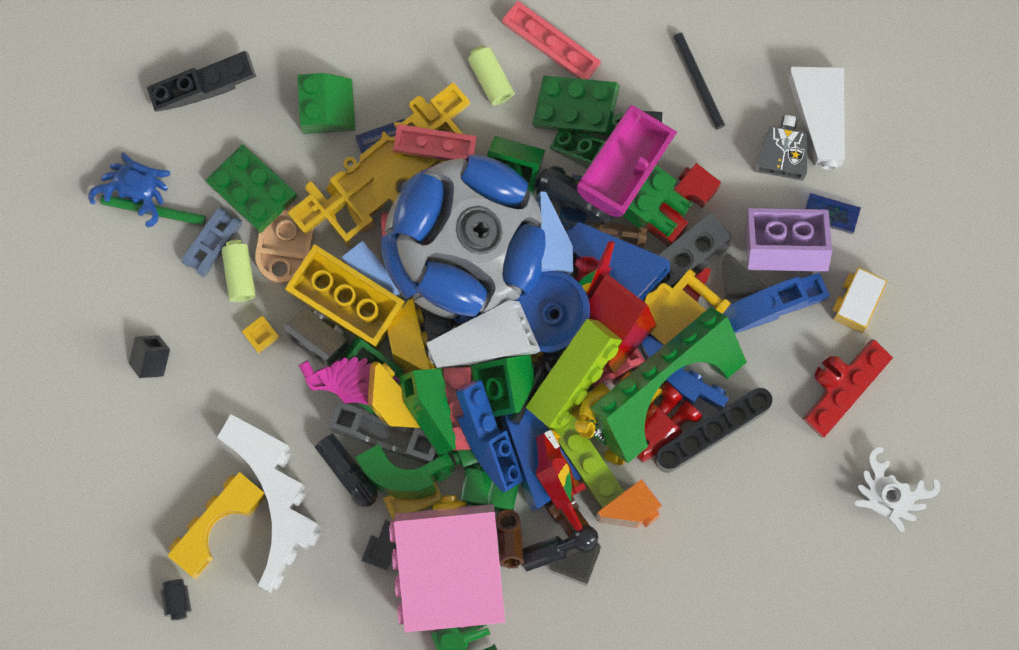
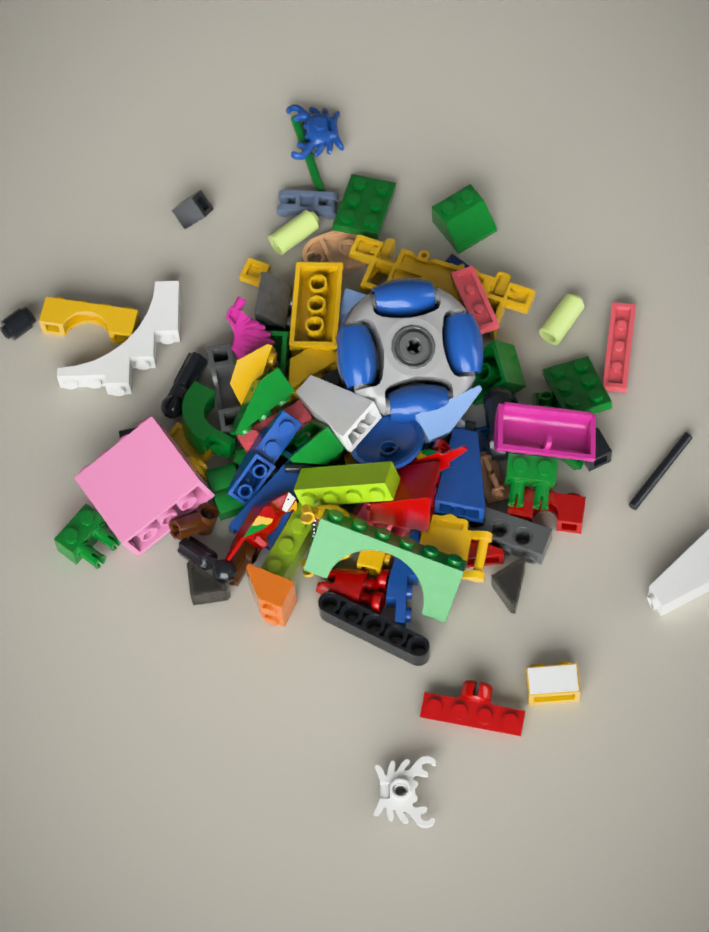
camera: 65 degrees right, 15 degrees down
black slope [147,51,256,112] -> none
blue slope [723,273,830,334] -> none
lavender brick [745,208,832,271] -> none
dark grey torso [754,115,807,181] -> none
clear blue tile [805,193,861,234] -> none

